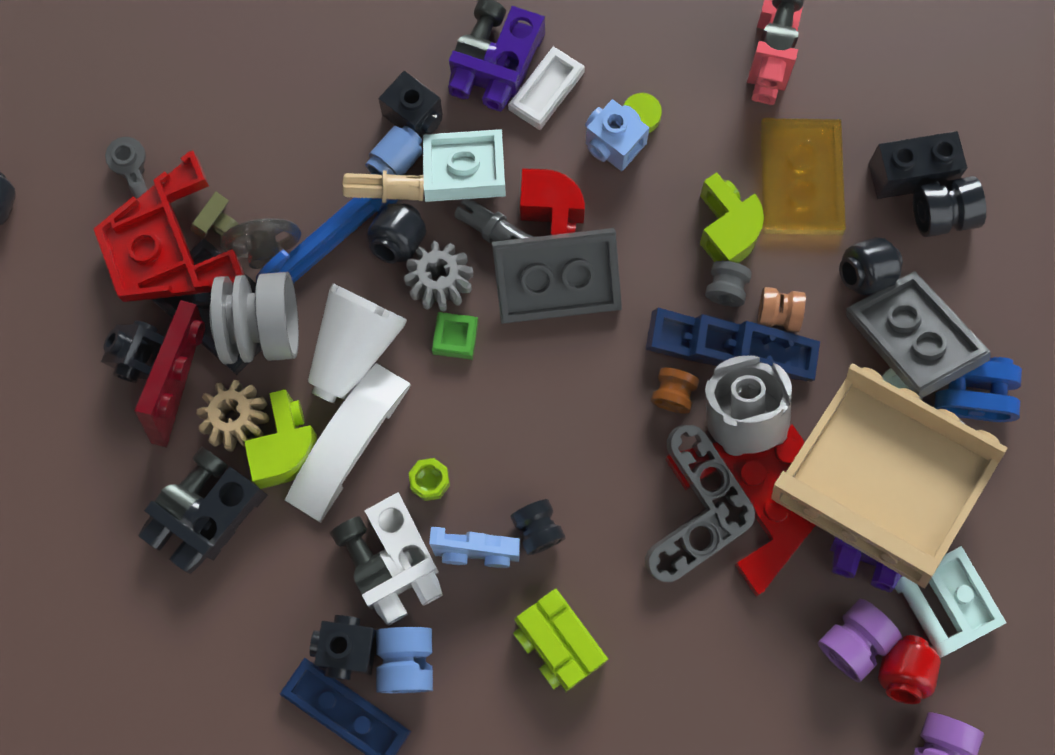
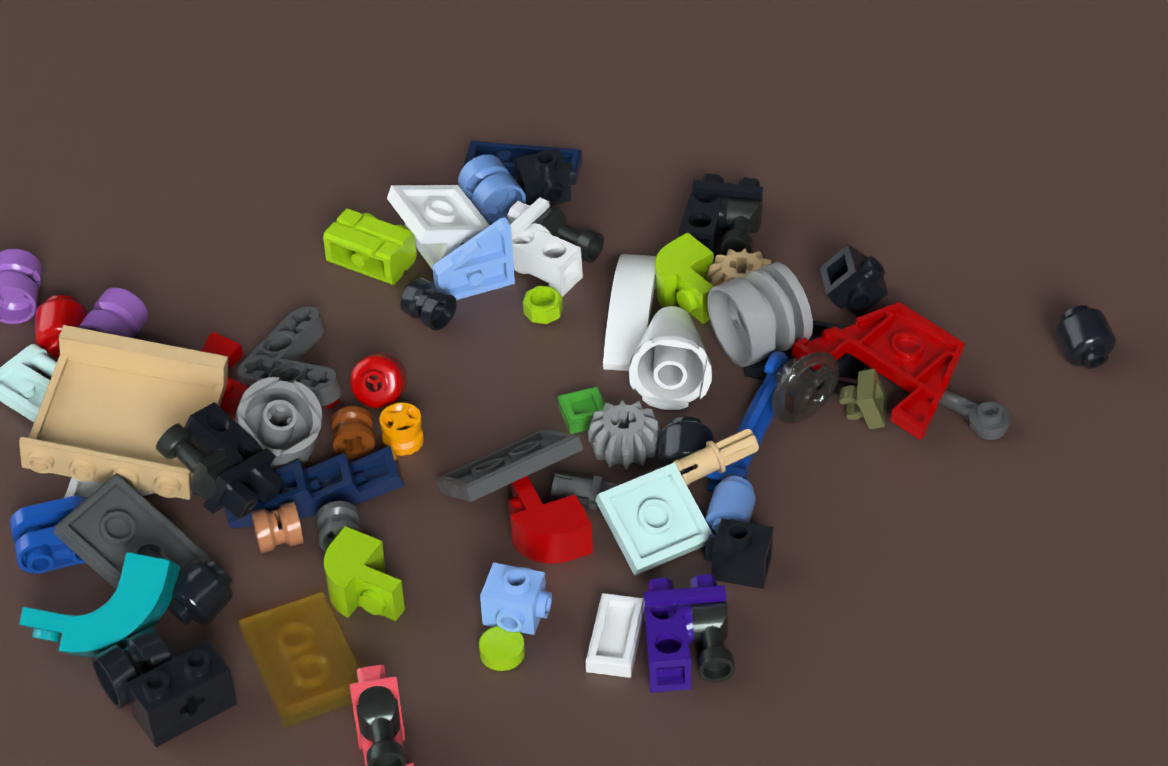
camera: 155 degrees right, 30 degrees down
dark red wing [134,300,205,448] -> none
none -> teal arch [19,552,180,657]
none -> black hips [156,402,284,520]
none -> red head [350,352,407,409]
none -> light orange wheel [379,402,424,456]
none -> white bracket [387,185,490,270]

